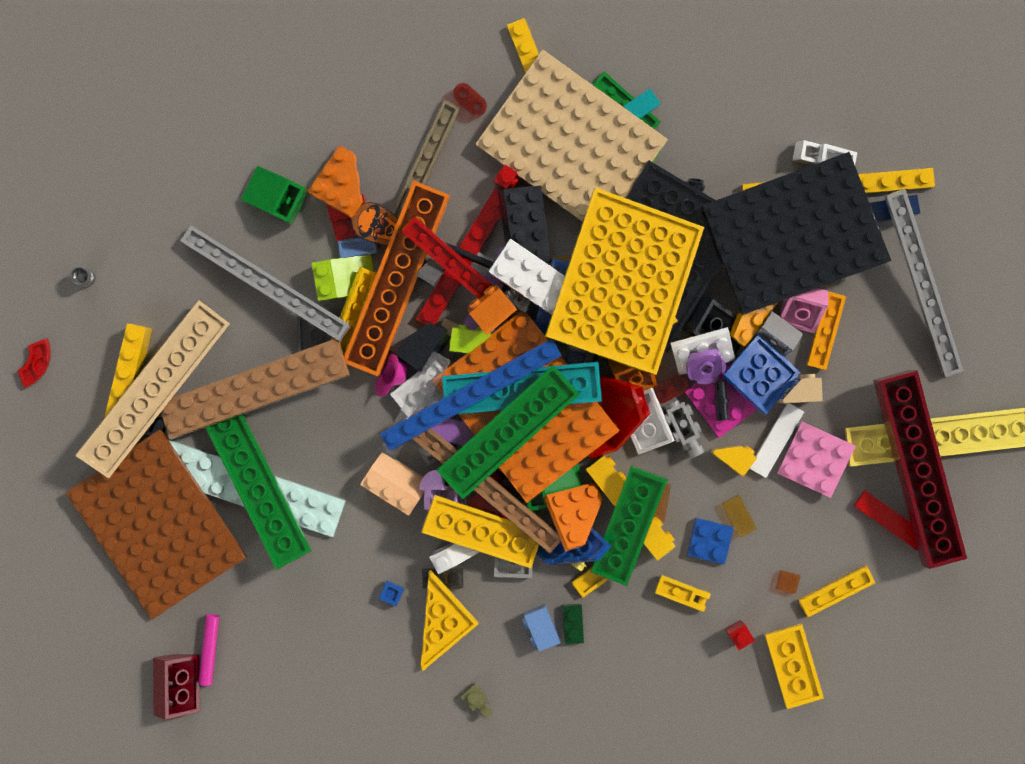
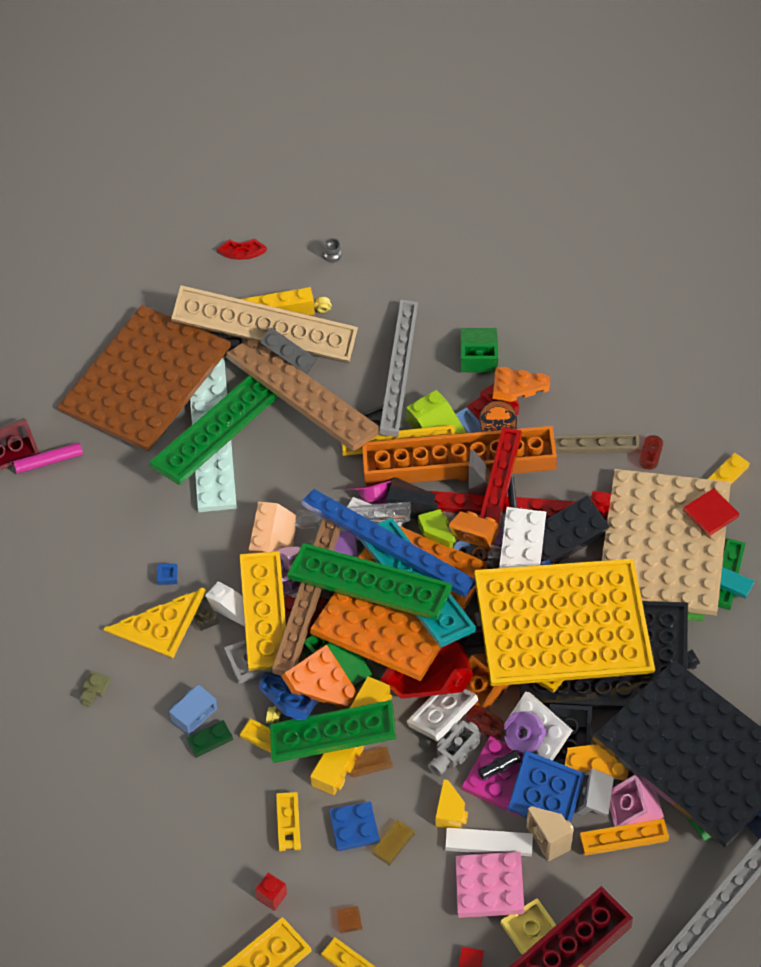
camera: 70 degrees right, 35 degrees down
none -> dark grey brick [260,327,317,374]
none -> light yellow plate [314,297,332,313]
none -> red tile [683,488,740,536]

